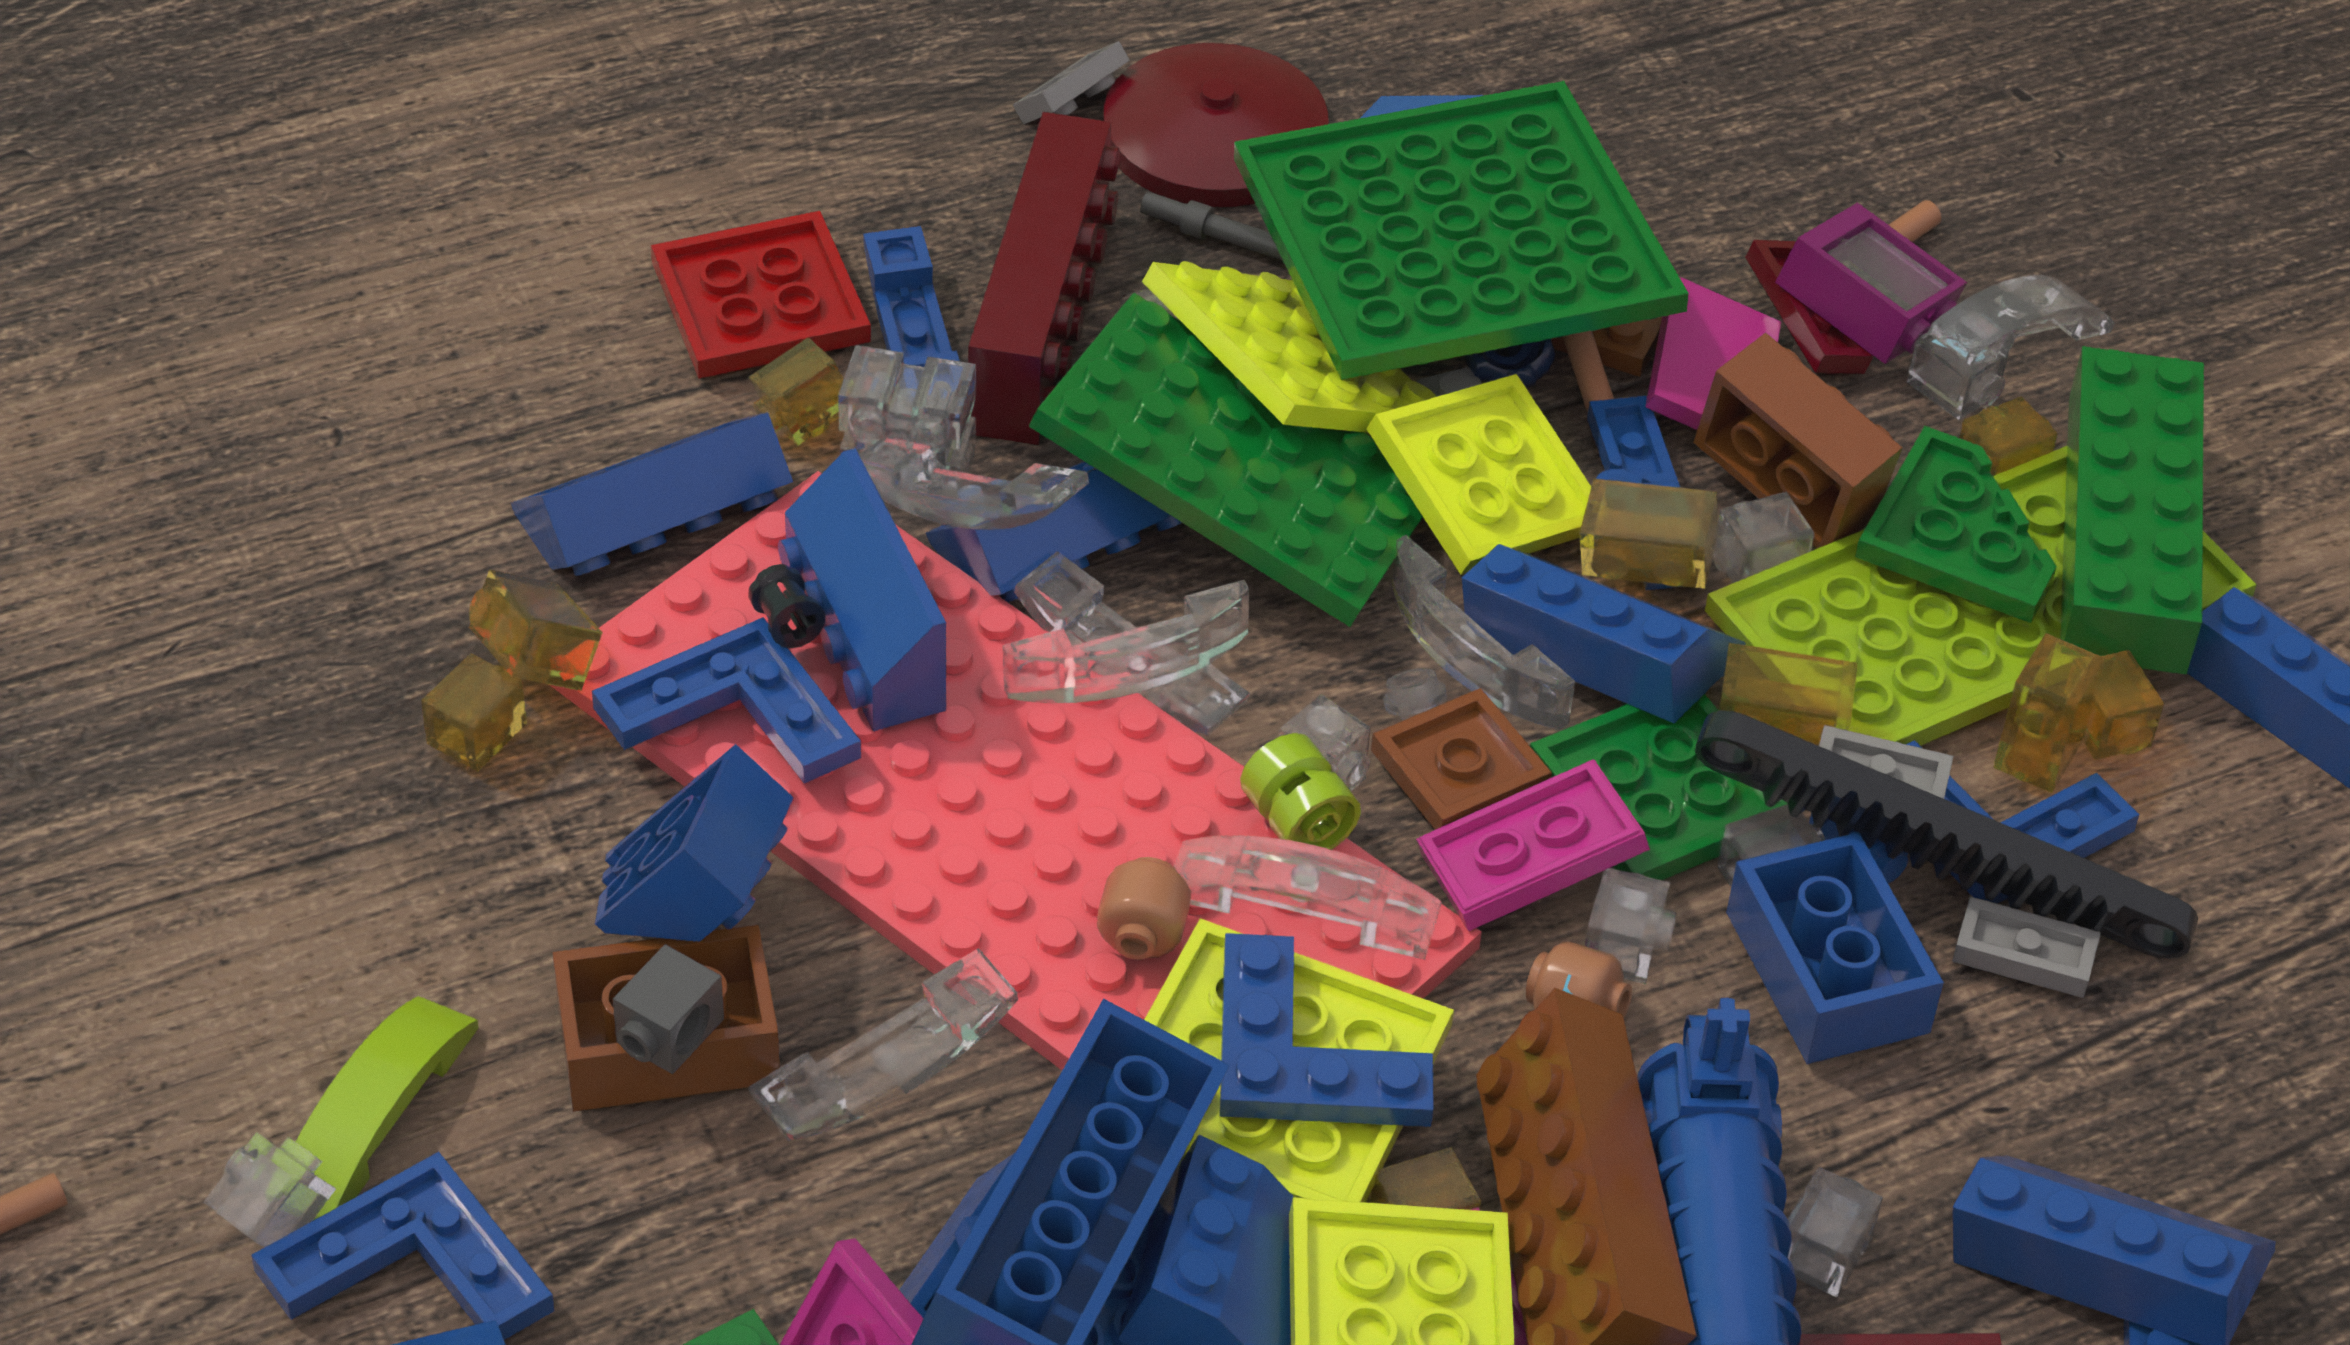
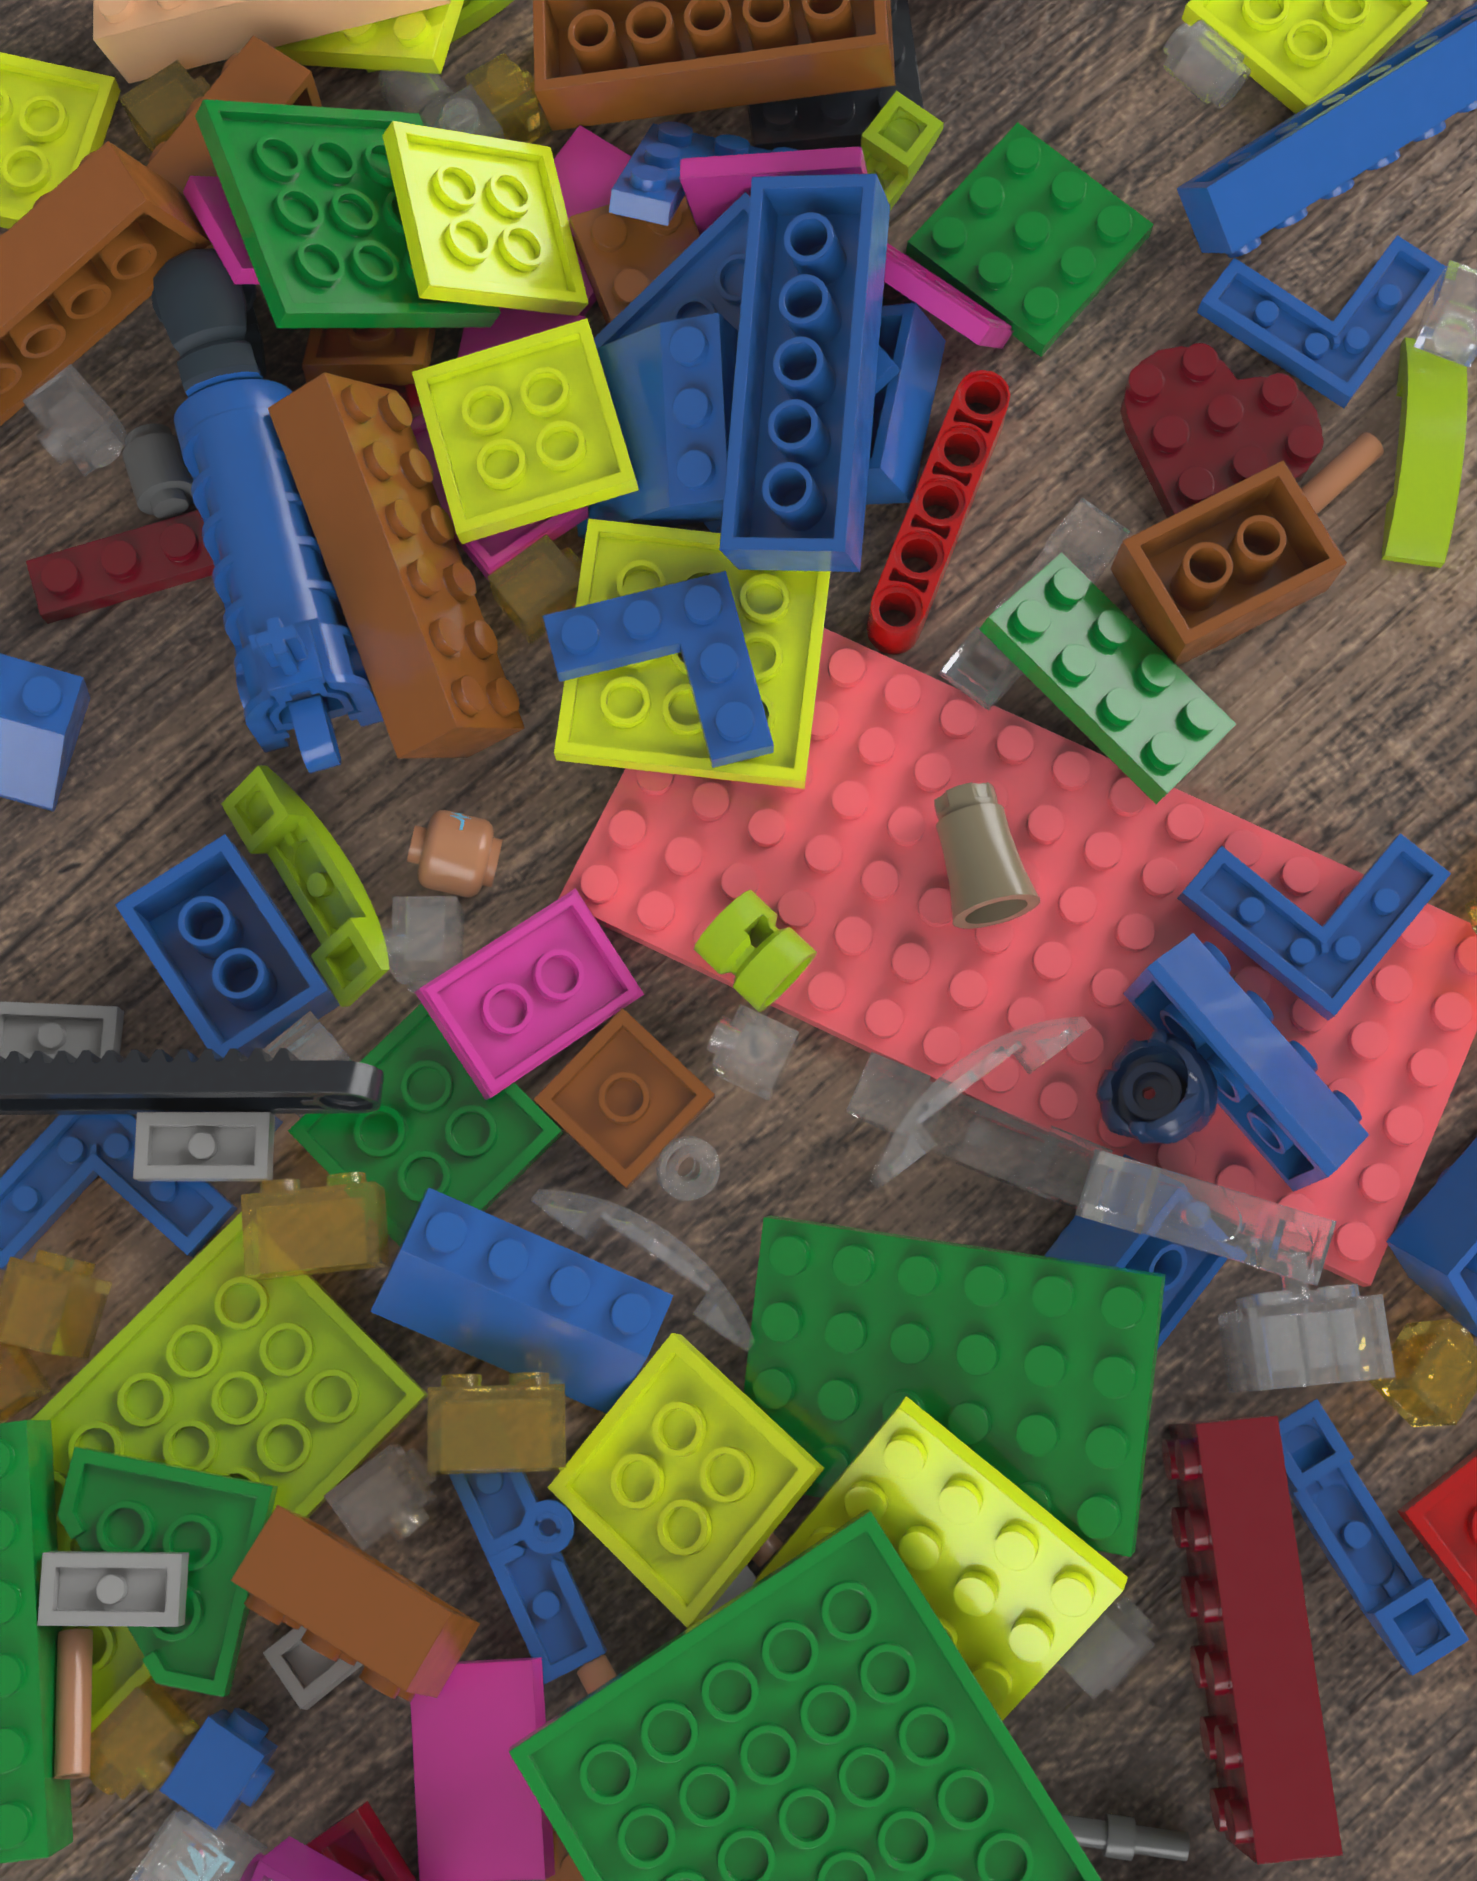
camera: 165 degrees right, 30 degrees up
blue wedge [595,744,794,942] -> none
dark grey brick [613,944,724,1074] -> none
black bush [748,564,825,648] -> none
nougat head [1097,857,1191,960] -> none
clear slope [1174,835,1441,960] -> none
clear brick [1787,1167,1883,1297] -> none
none -> light grey plate [37,1551,189,1627]
none -> nougat piece [53,1629,93,1780]
none -> blue brick [159,1708,278,1830]
none -> lime slope [221,765,389,1007]
none -> red beam [866,370,1011,655]
none -> dark tan plant [934,782,1040,929]
none -> plate [979,552,1236,804]
none -> dark blue hair [1096,1029,1218,1144]
none -> dark red plate [1120,343,1324,518]
none -> nougat piece [1301,432,1384,514]

